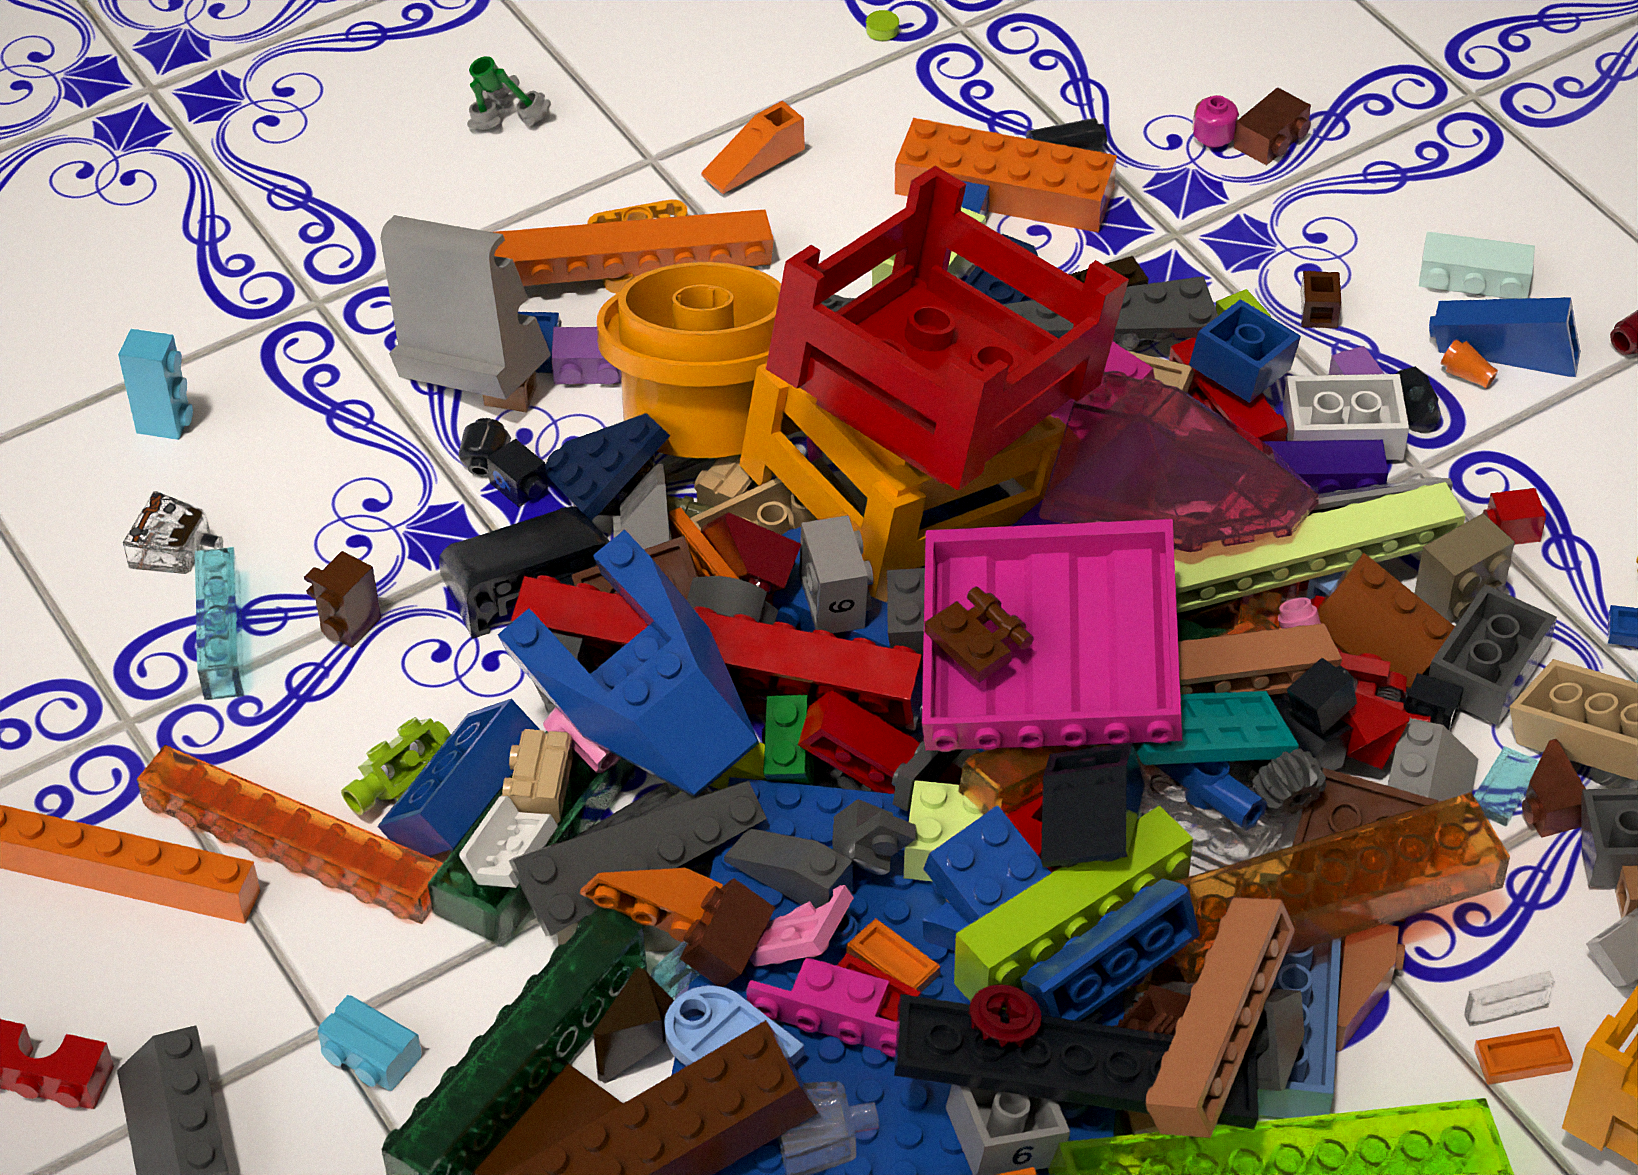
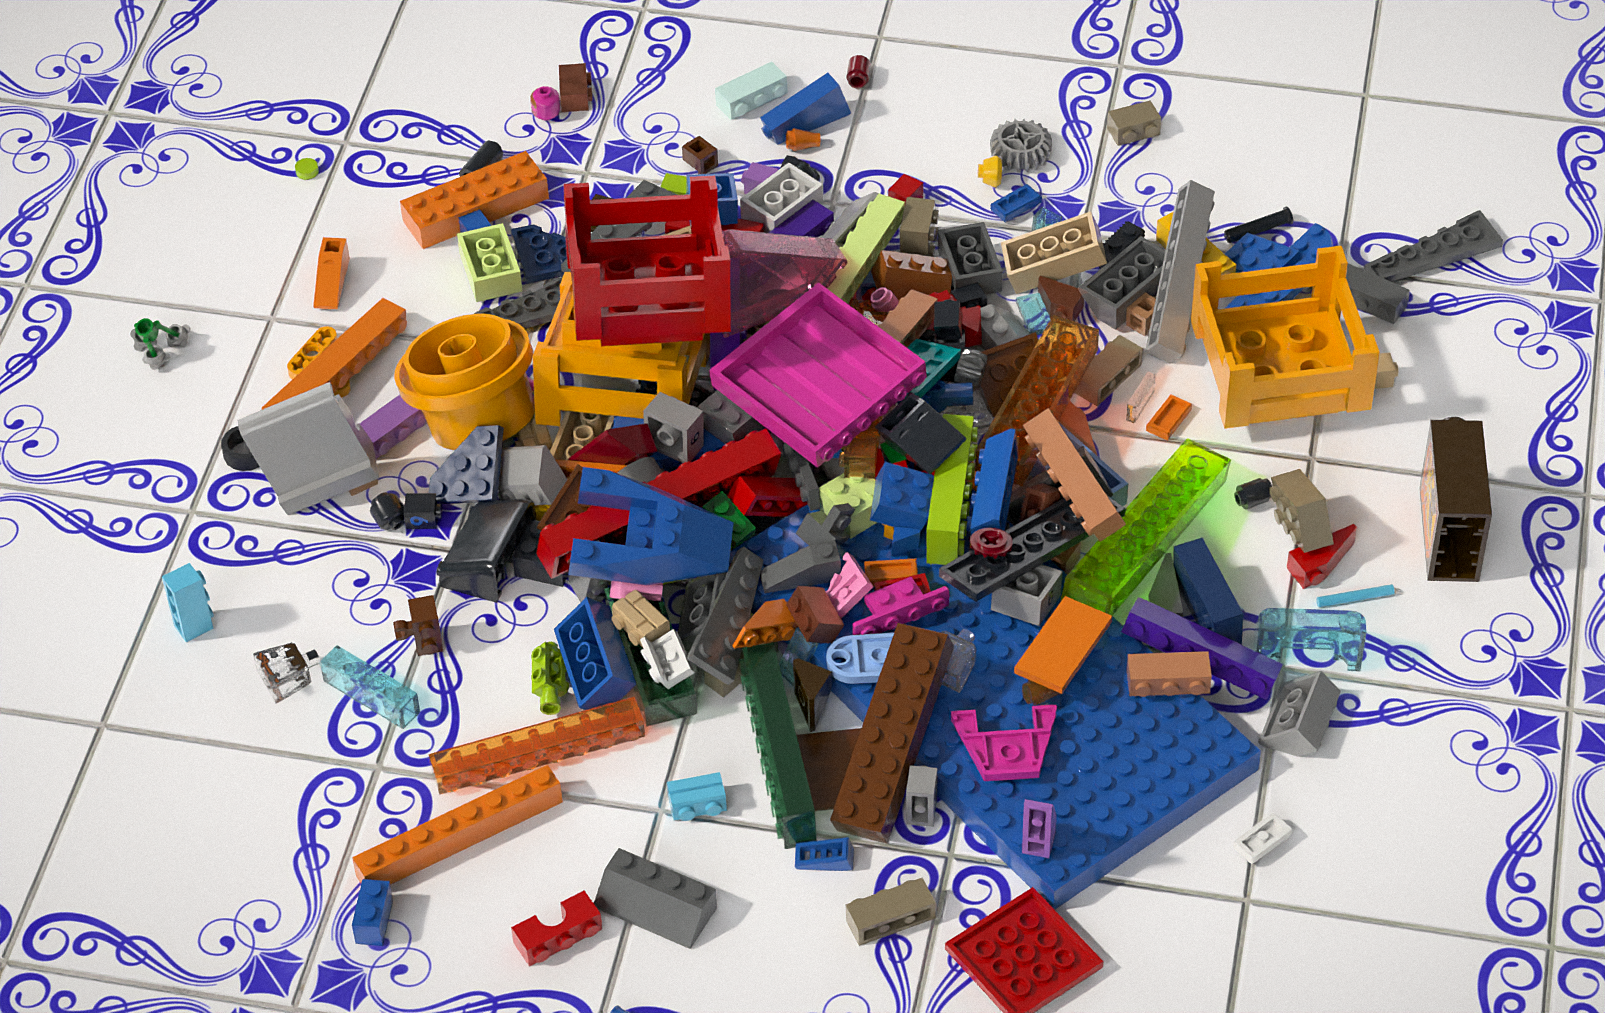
camera: 45 degrees left, 0 degrees up
reddish brown plate [924,586,1034,683] -> none
none -> dark tan brick [1073,334,1143,406]

